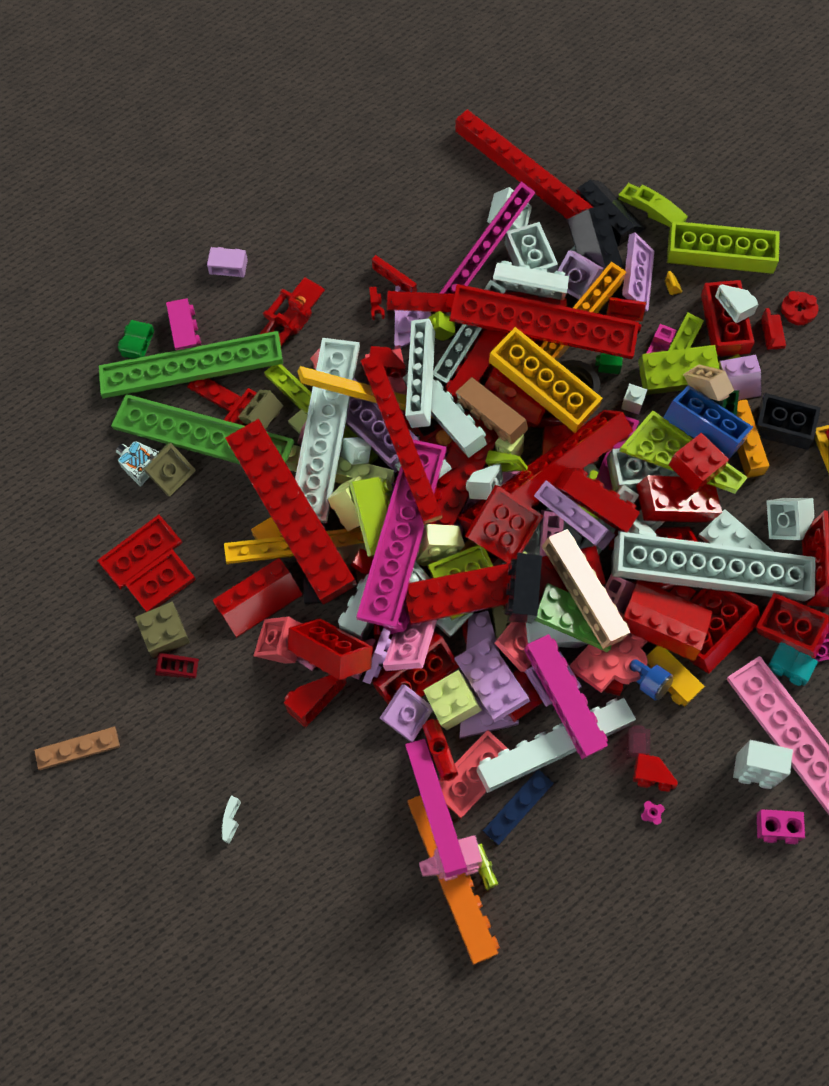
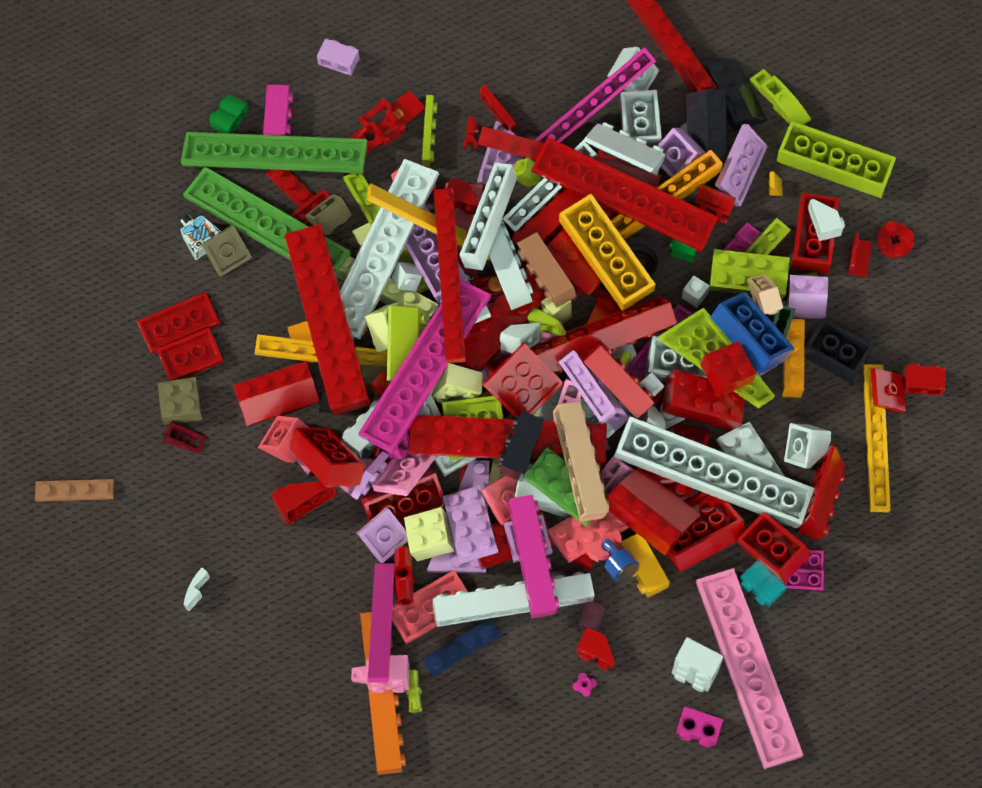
camera: 15 degrees right, 0 degrees up
none -> lime plate [422,95,437,168]

